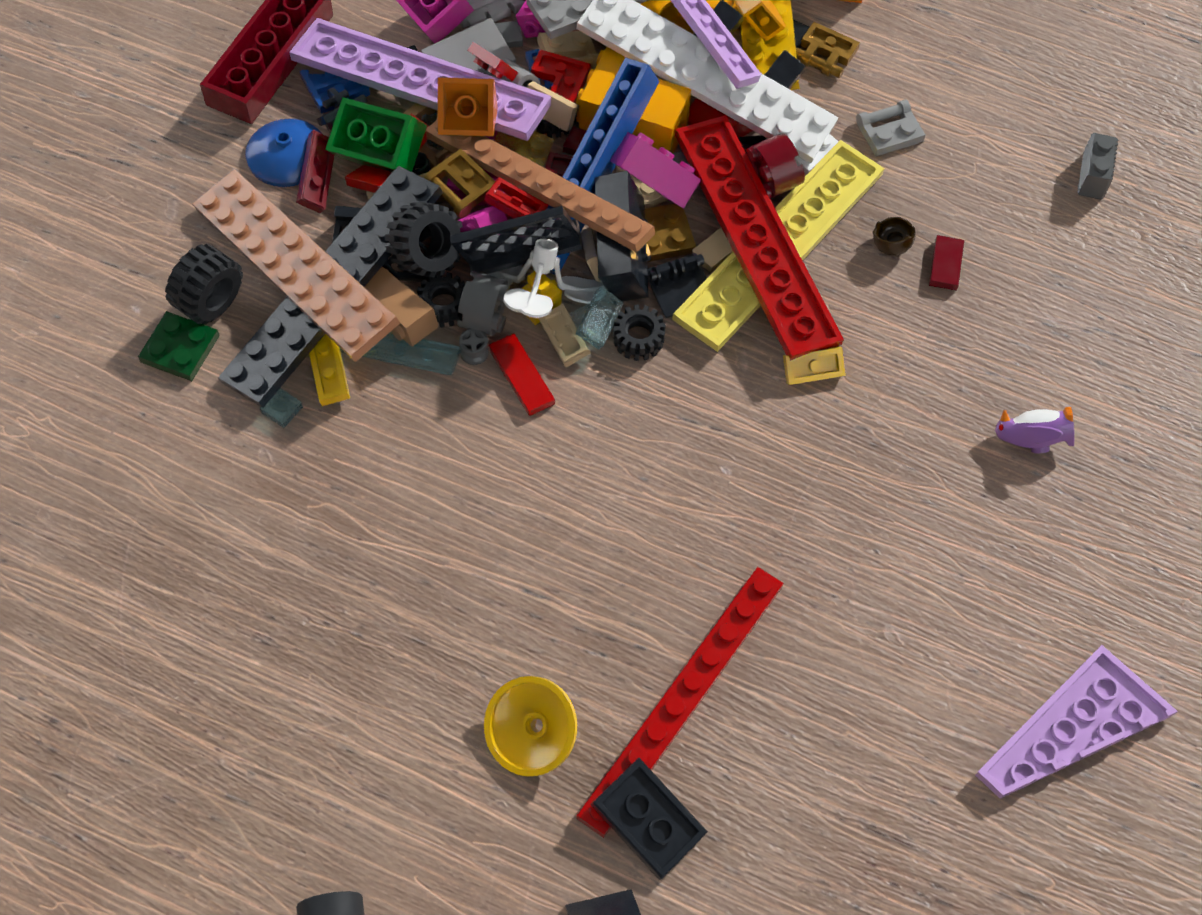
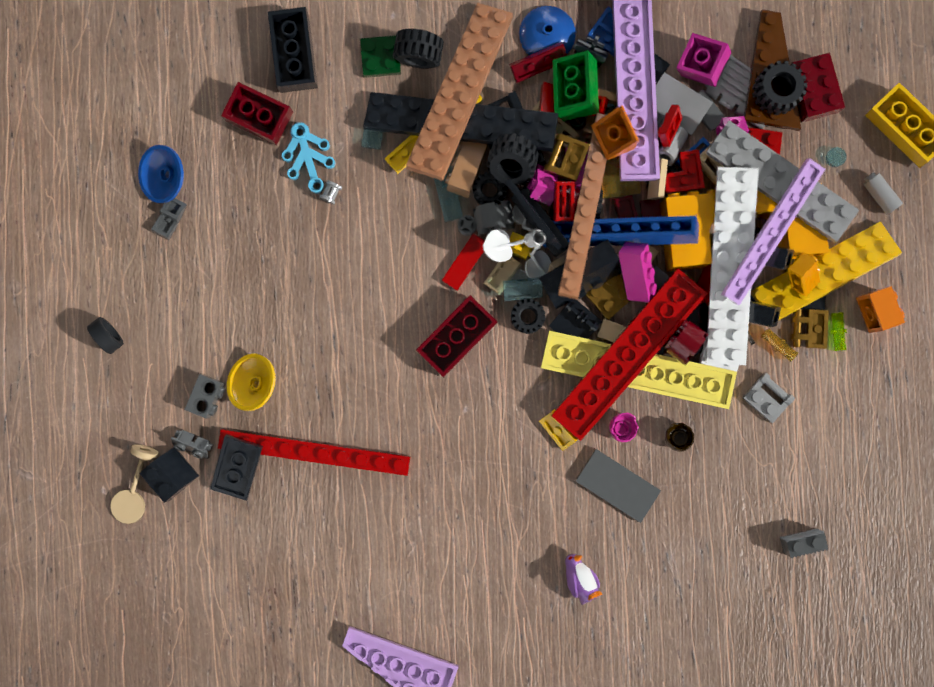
camera: 65 degrees right, 25 degrees up
dark red tile [929,235,964,291] -> none
none -> blue dish [138,145,184,203]
none -> dark grey slope [151,198,187,240]
none -> dark grey hinge [171,430,213,459]
none -> dark grey brick [184,374,225,419]
none -> dark red brick [221,82,293,146]
none -> black brick [268,7,318,93]
none -> medium azure plant [282,122,336,194]
none -> light grey bush [319,180,342,205]
none -> dark red brick [416,295,498,377]
none -> dark grey tile [575,449,661,523]
none -> dark pink hair [609,412,639,442]
none -> clear yellow pin [761,328,798,362]
none -> clear neon green pin [831,312,847,351]

